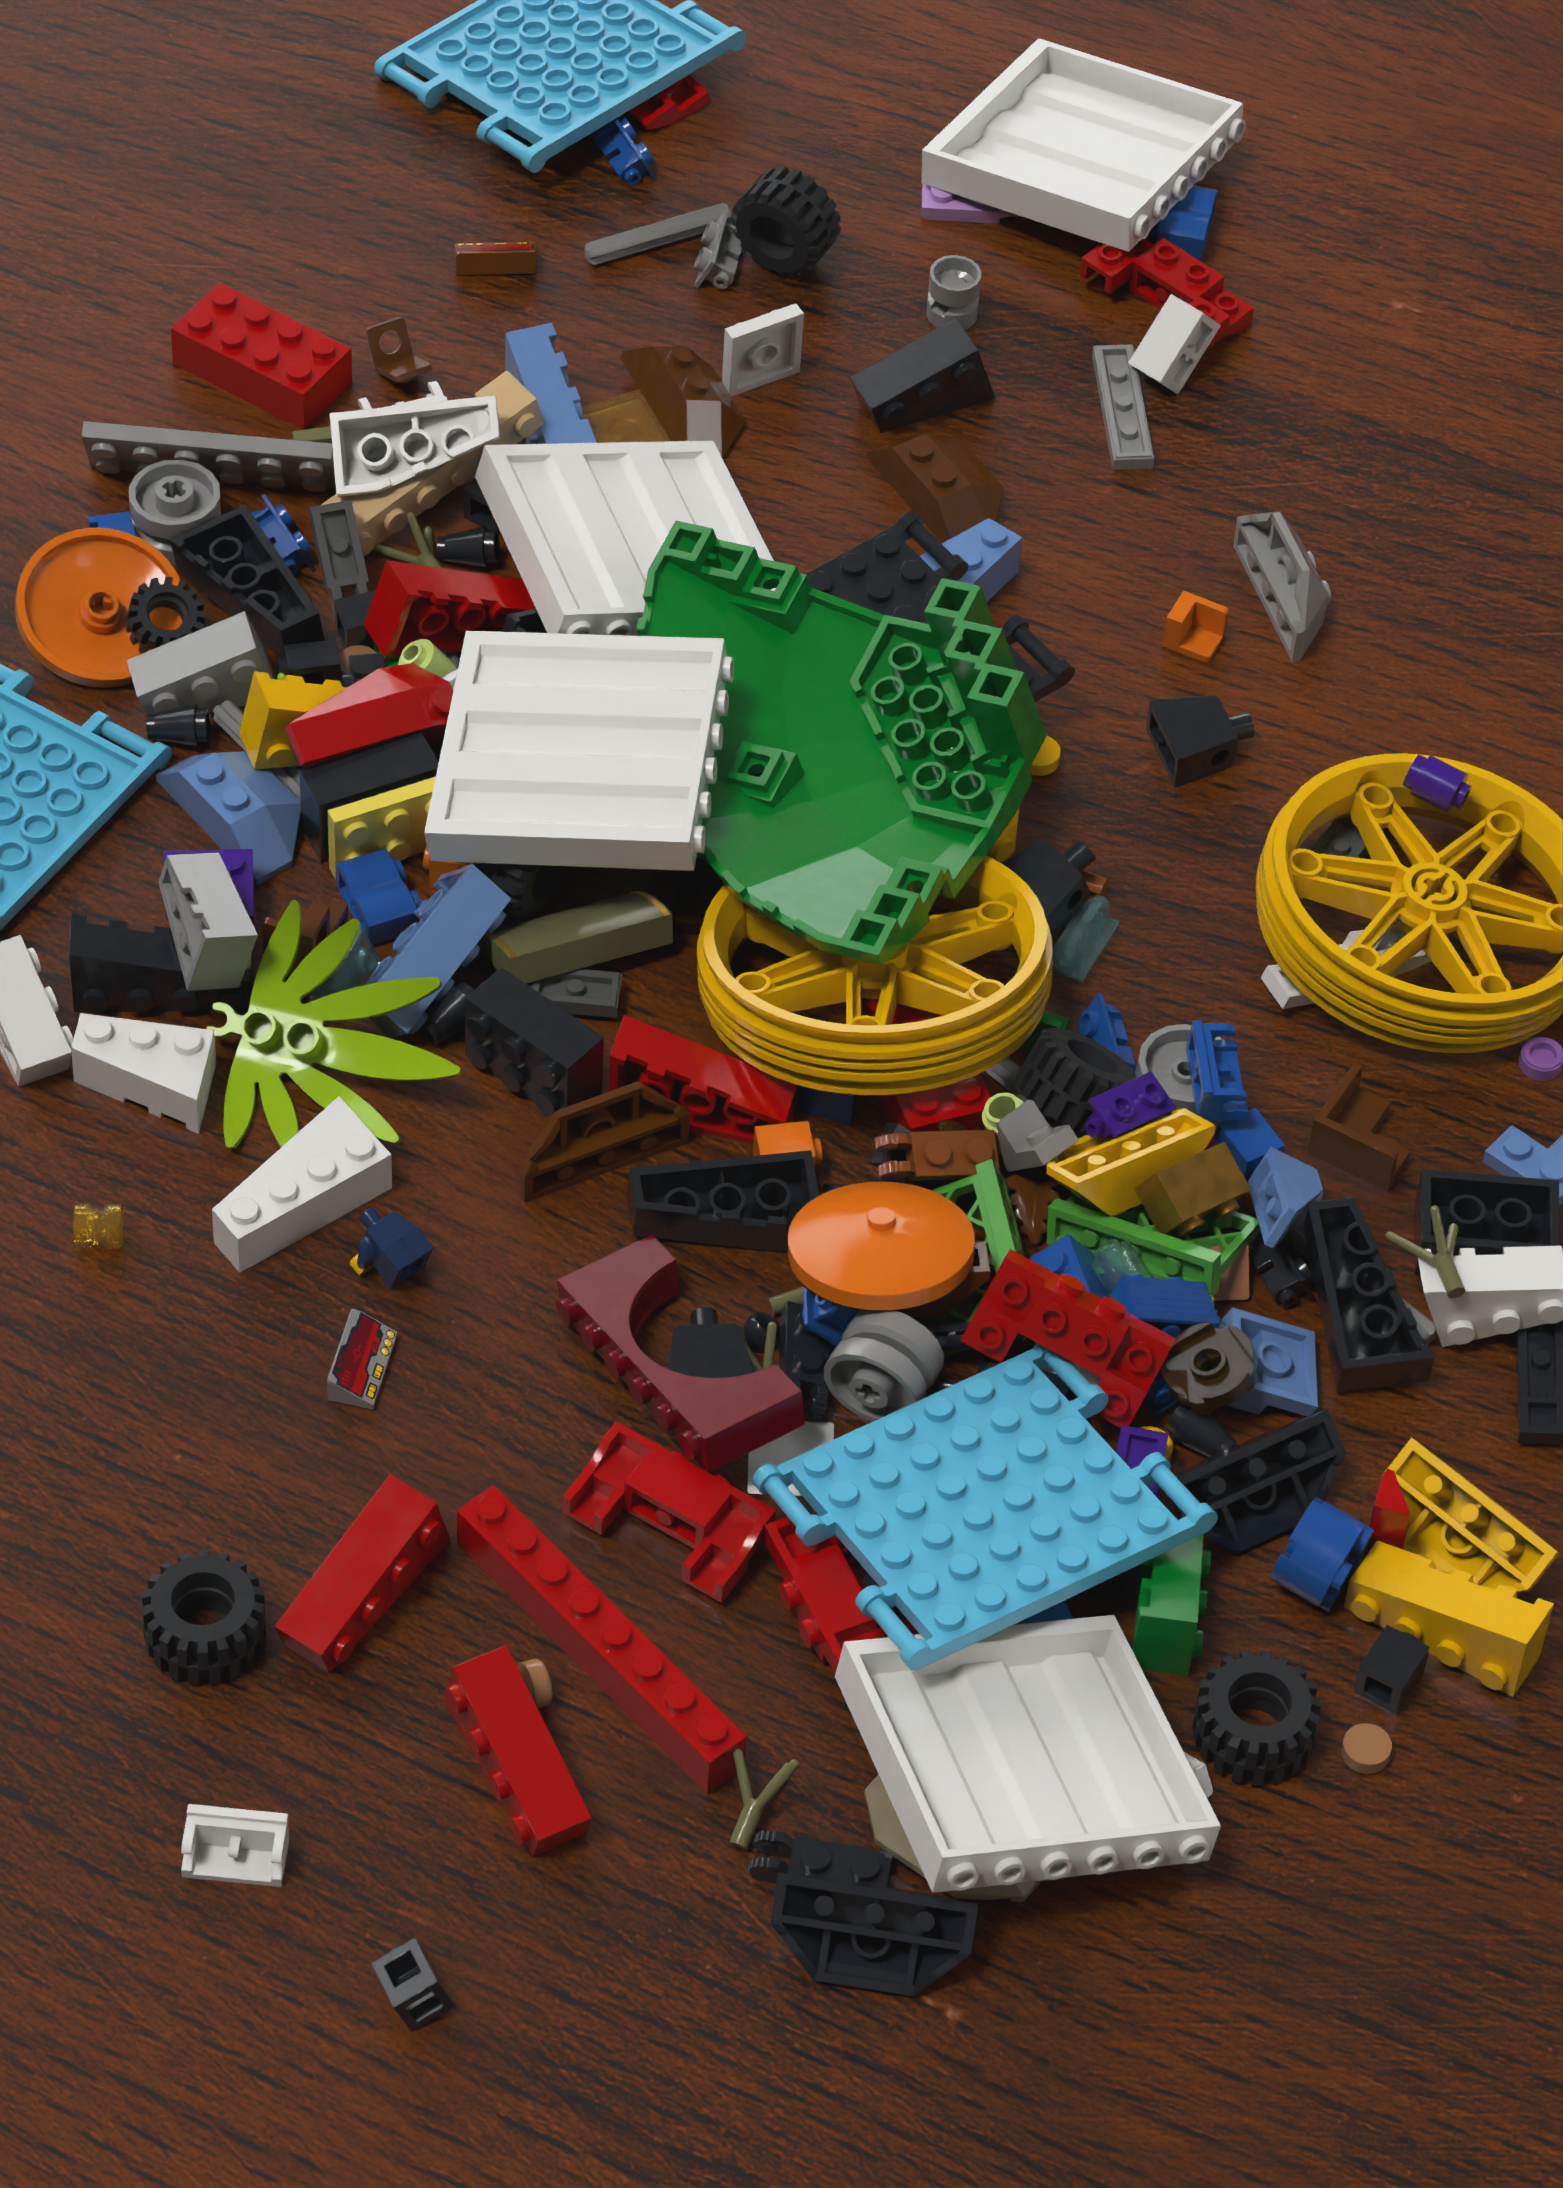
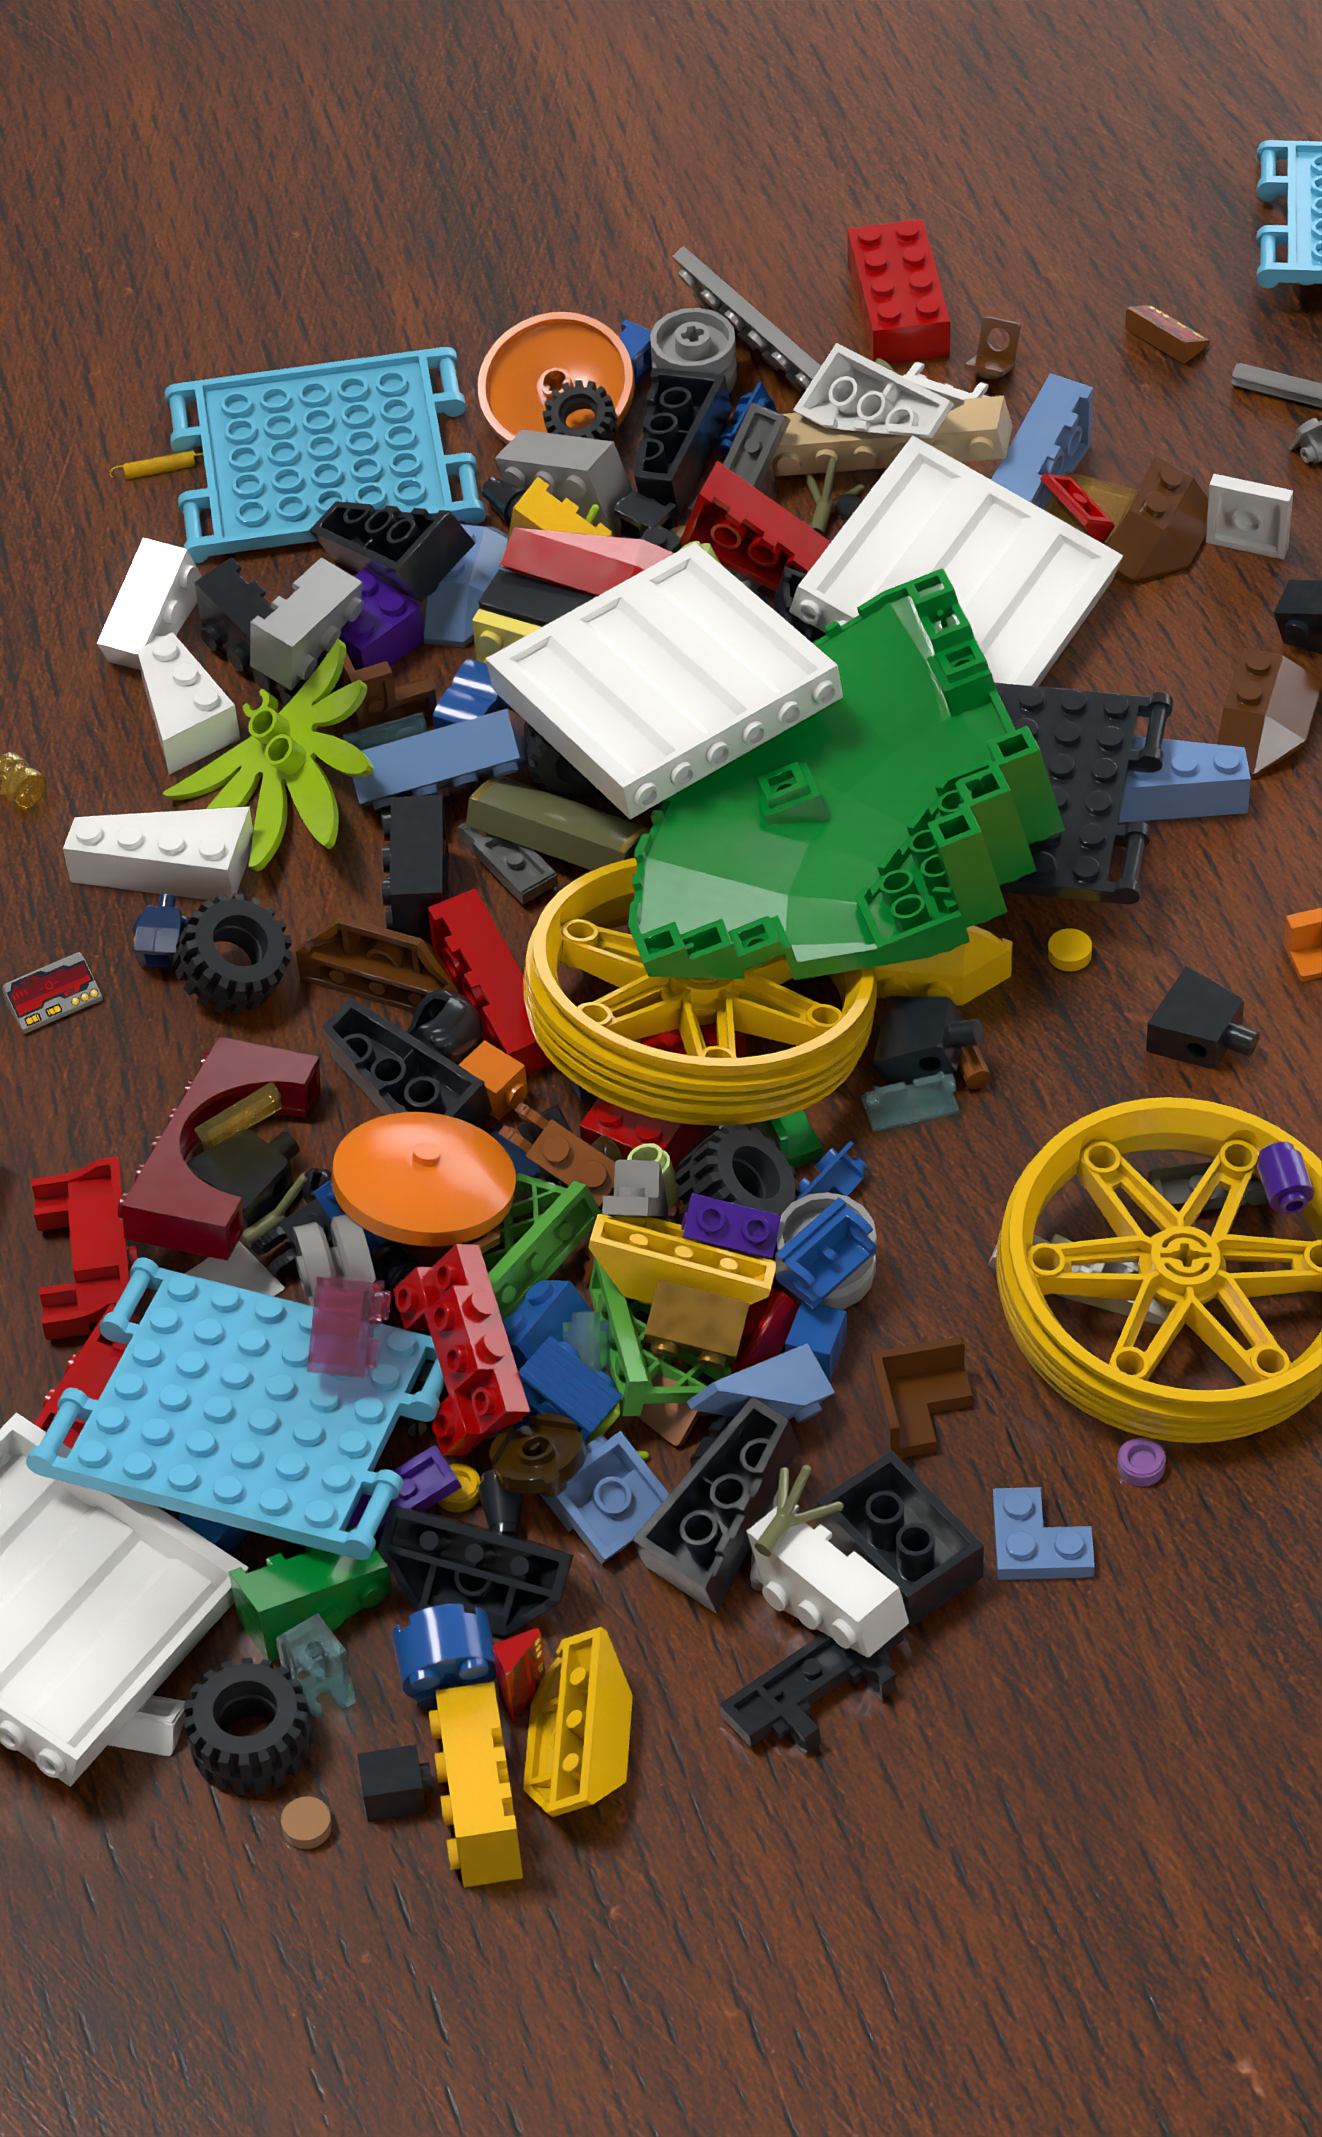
camera: 55 degrees right, 0 degrees up
none -> black tyre [174,893,292,1014]
none -> clear yellow tile [194,1082,282,1151]
none -> clear light blue hinge [276,1613,356,1718]
none -> clear pink brick [307,1275,391,1378]
none -> black wedge [309,501,475,602]
none -> black piece [406,989,484,1065]
none -> red slope [1040,474,1115,544]

